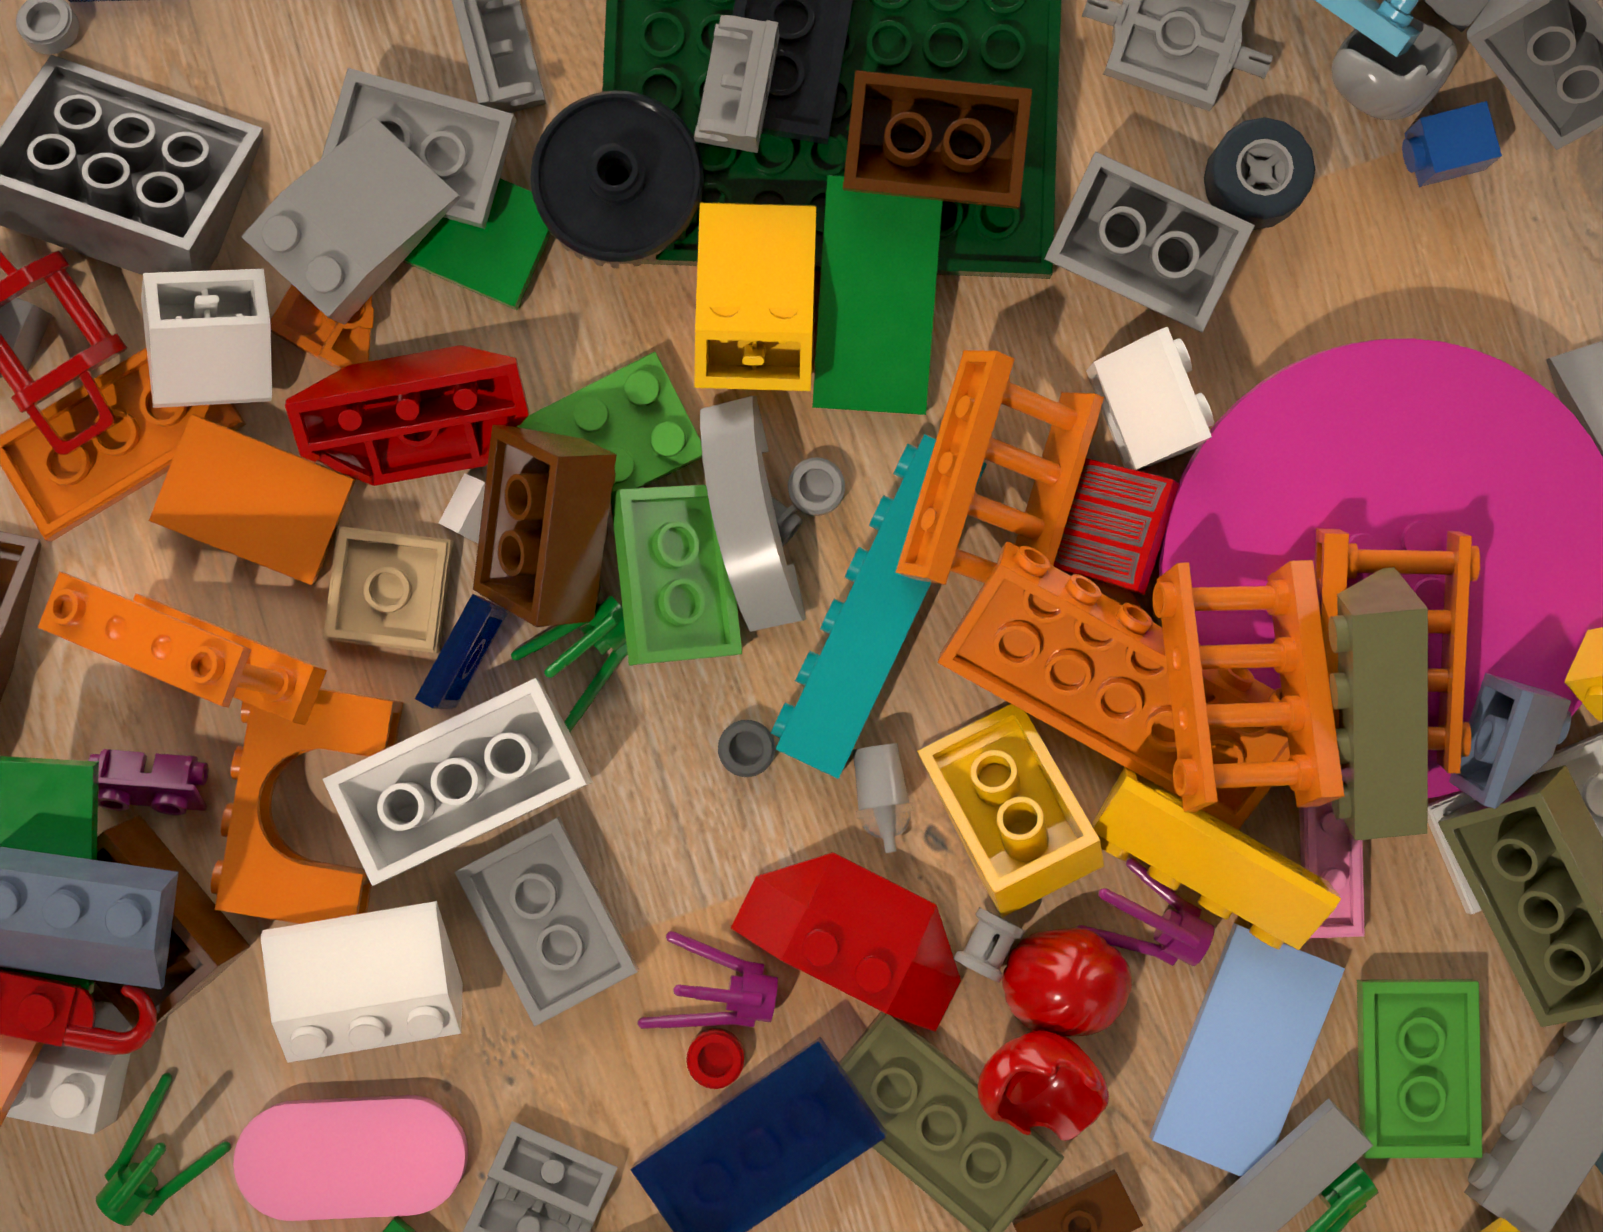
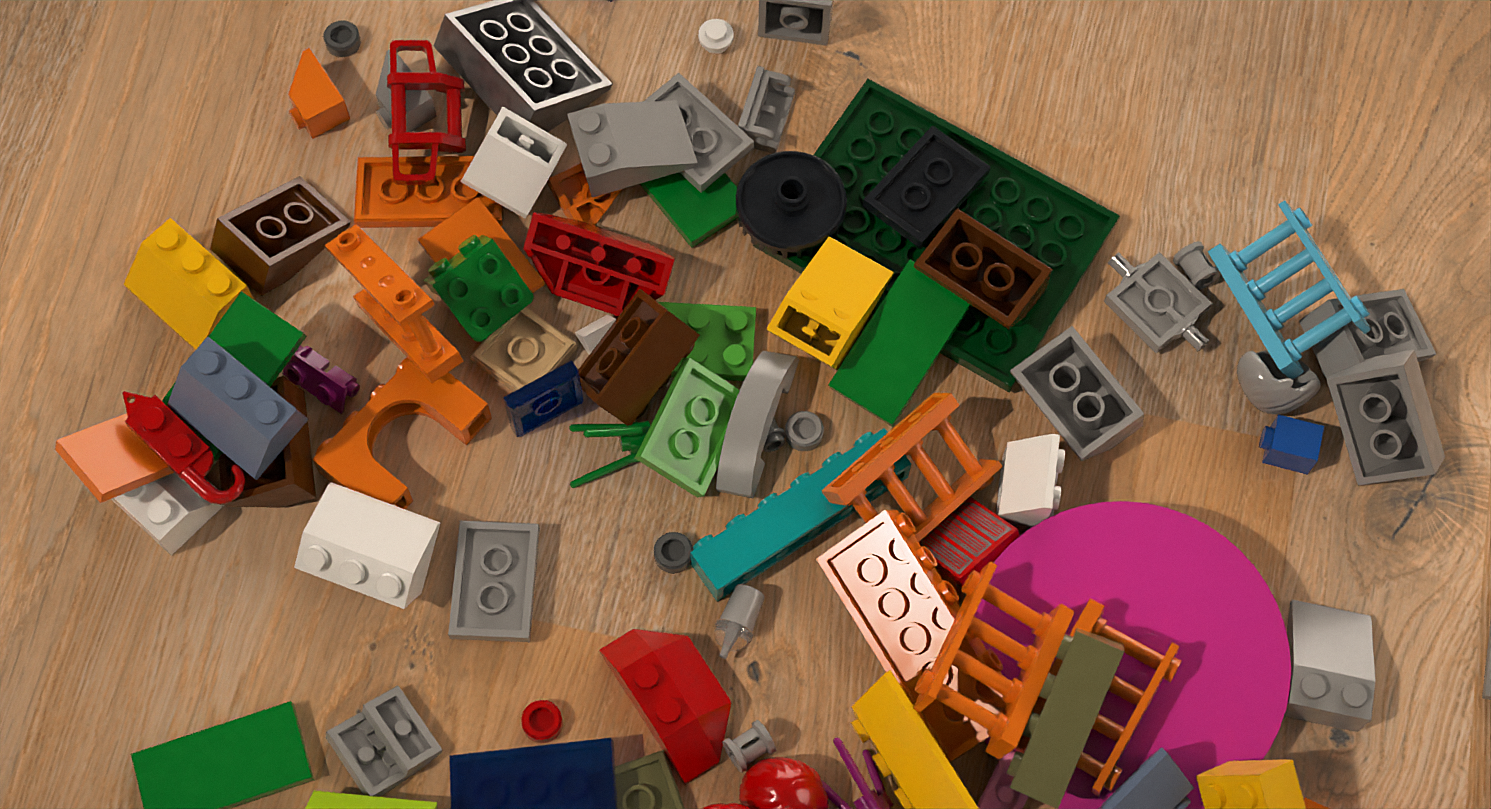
camera: 25 degrees right, 20 degrees down
green plant [96,1073,231,1226] -> none
bright pink tile [233,1095,468,1221] -> none
white slope [323,678,593,886] -> none
magenta plant [637,931,778,1029] -> none
light grey hinge [694,15,779,153] -> none
yellow slope [917,704,1104,918] -> none
black wheel [1204,117,1316,230] -> none
none -> green bracket [423,235,534,342]

